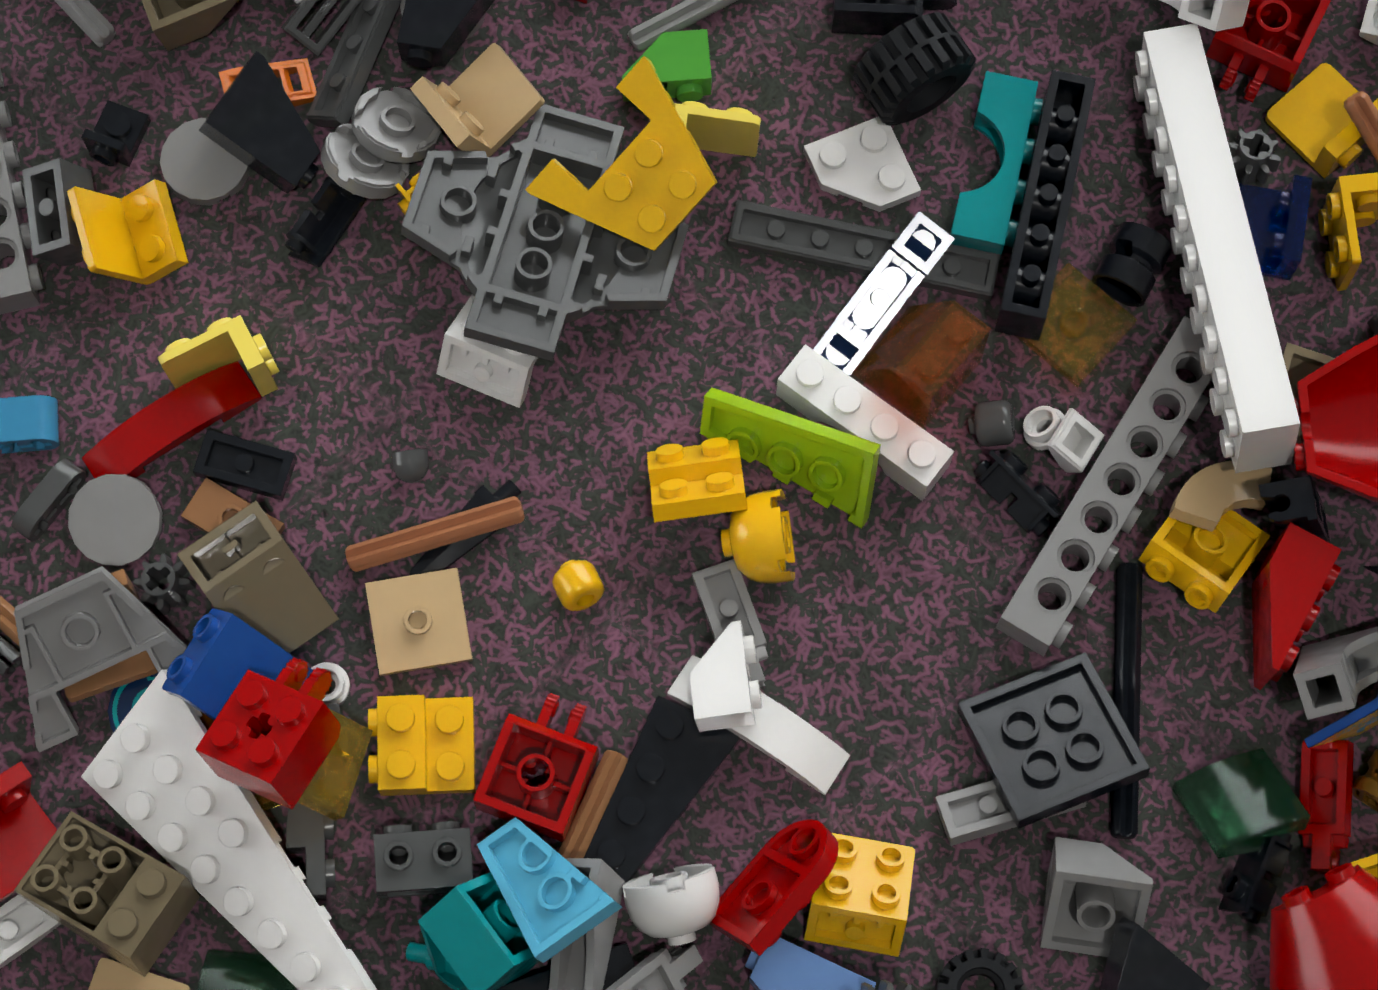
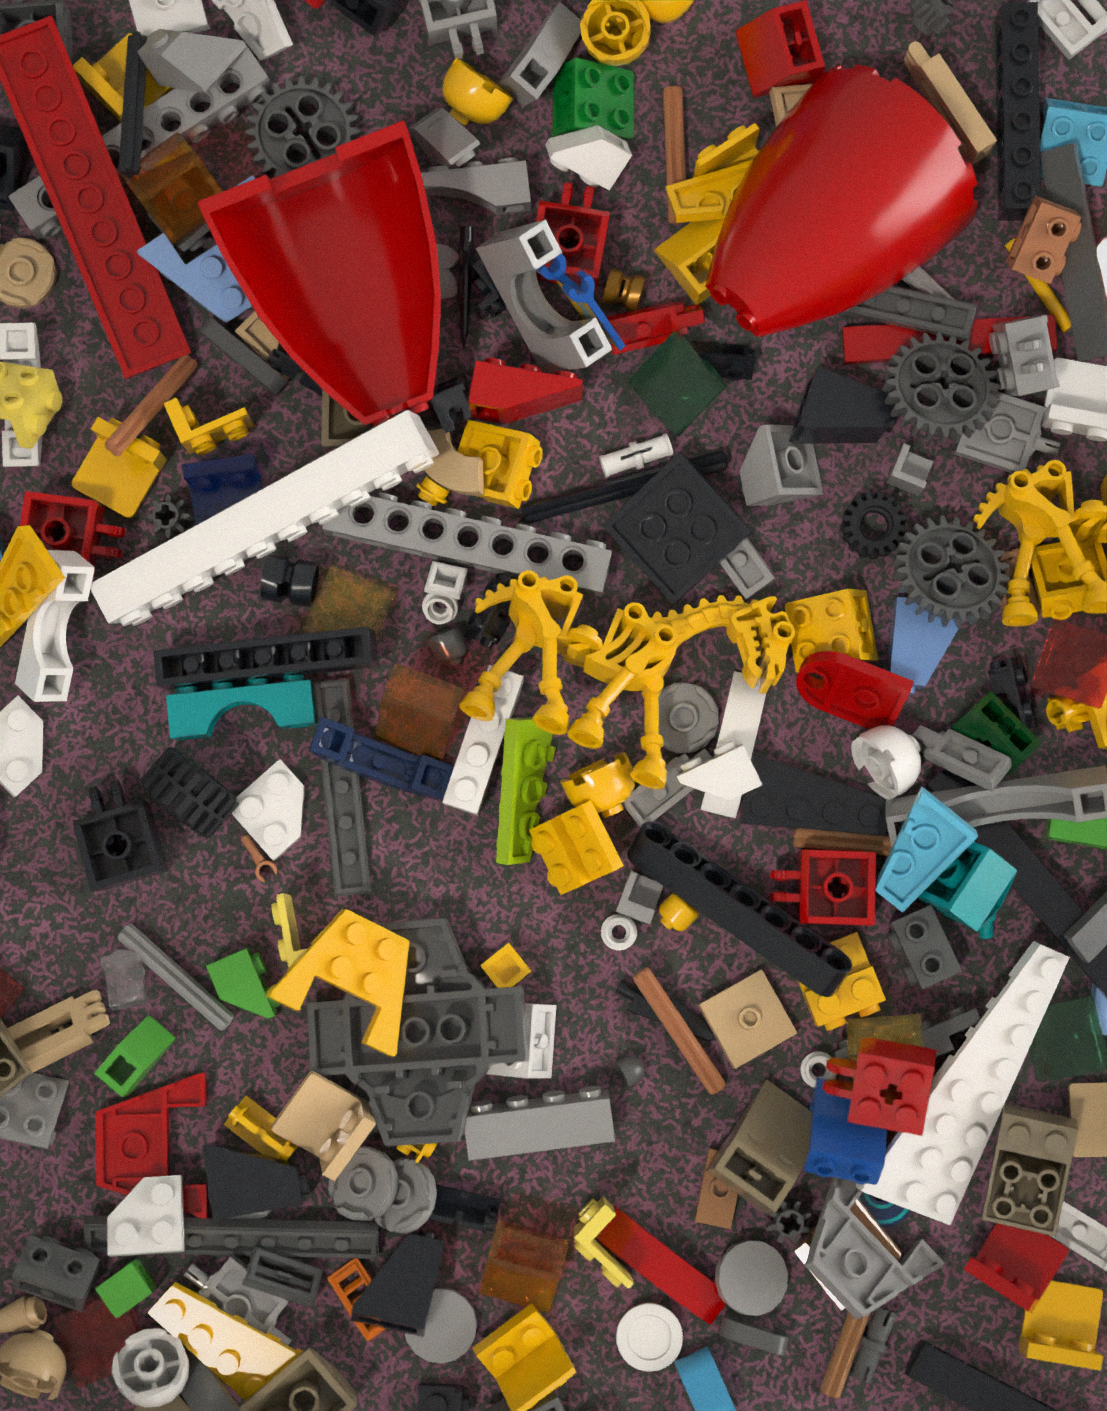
camera: 105 degrees left, 10 degrees up
black plate [193,429,297,501] -> none
none -> yellow hinge [223,1095,298,1161]
none -> nougat hand [241,835,277,882]
none -> yellow plate [416,475,450,507]
none -> yellow animal [459,570,795,789]
none -> light grey brick [464,1086,615,1161]
none -> clear orange slope [478,1220,569,1313]
none -> yellow tile [480,943,531,988]
none -> white pin [599,433,673,477]
none -> white plate [601,914,637,950]
none -> light grey panel [615,871,663,925]
none -> white piece [616,1302,683,1372]
none -> black beam [627,822,852,997]
none -> light grey tile [659,683,719,754]

